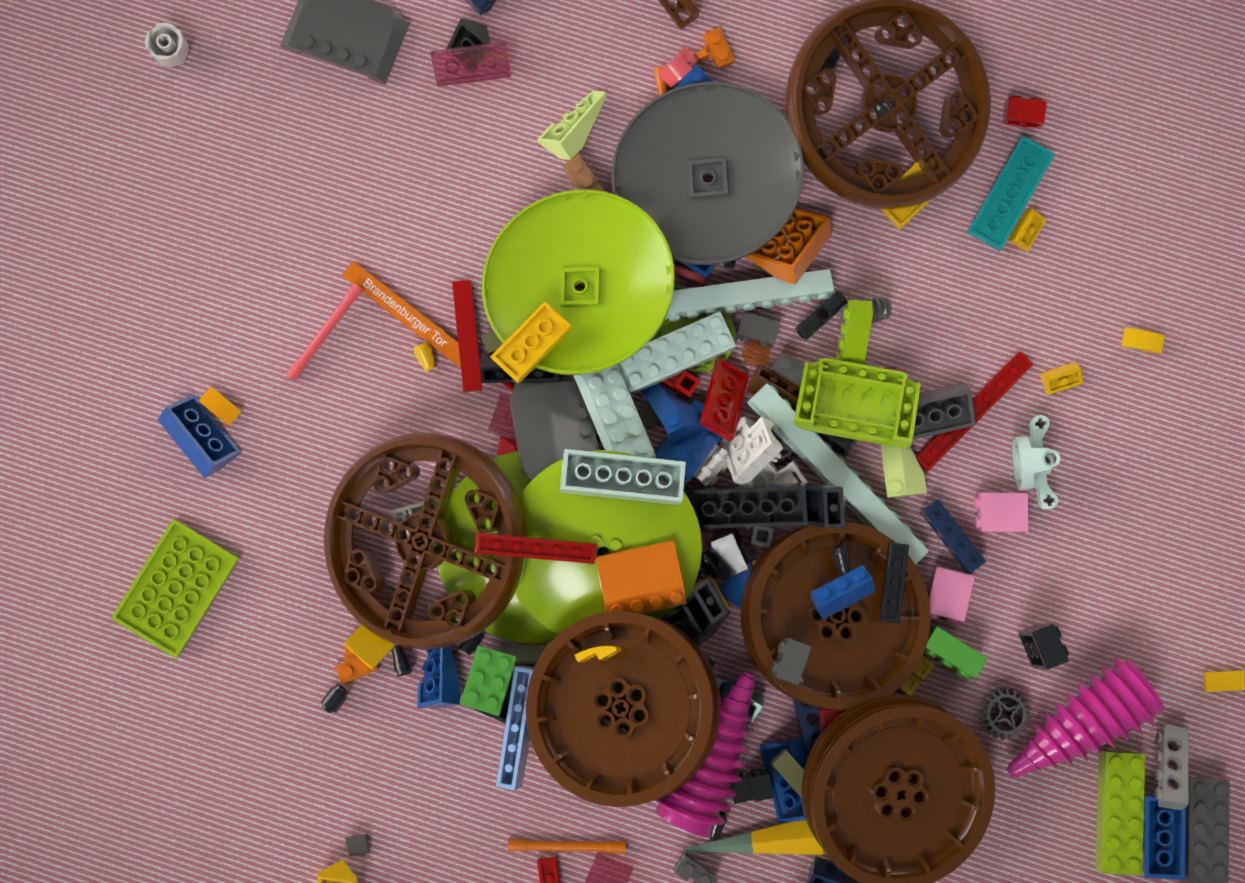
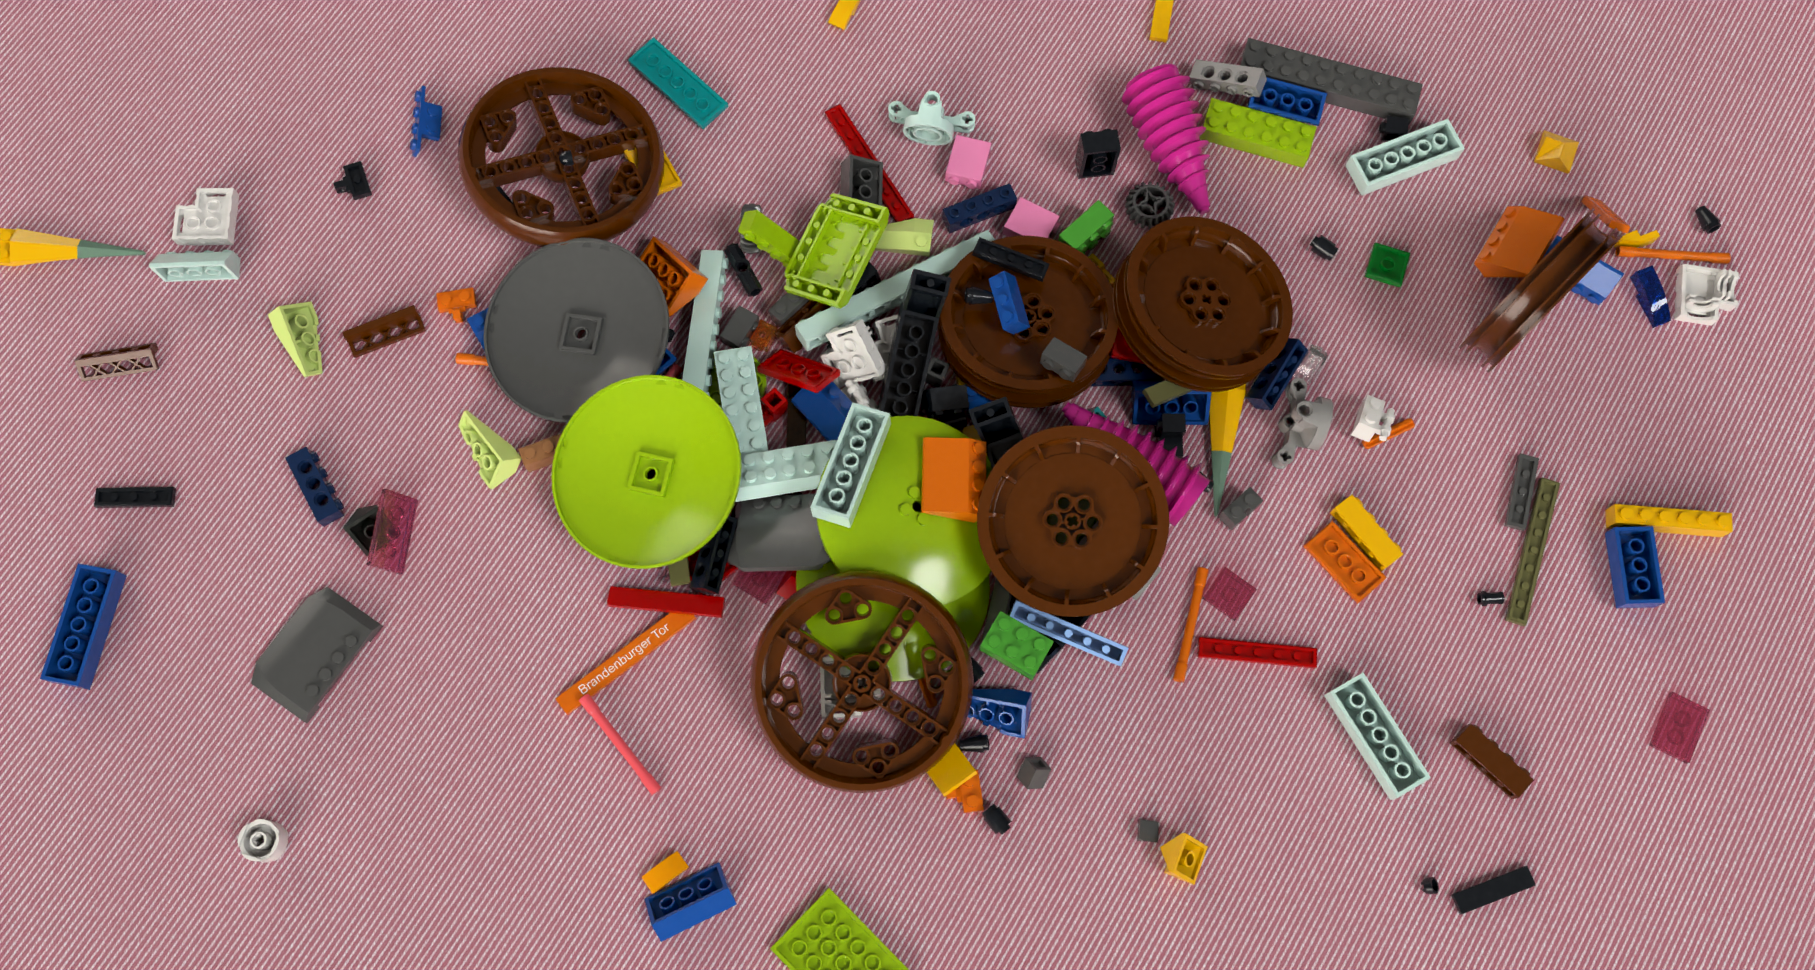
camera: 80 degrees left, 10 degrees down
yellow cone [414,342,436,372] -> none
red tile [474,532,597,564] -> none
yellow tile [490,301,573,384] -> none
yellow slope [575,646,622,663] -> none
blue wedge [641,382,706,445] -> none
coral brick [658,46,698,88] -> none
red brick [1003,95,1047,129] -> none
yellow slope [1008,209,1047,252] -> none
yellow slope [1040,362,1084,395] -> none
none -> dark grey panel [1017,757,1052,789]

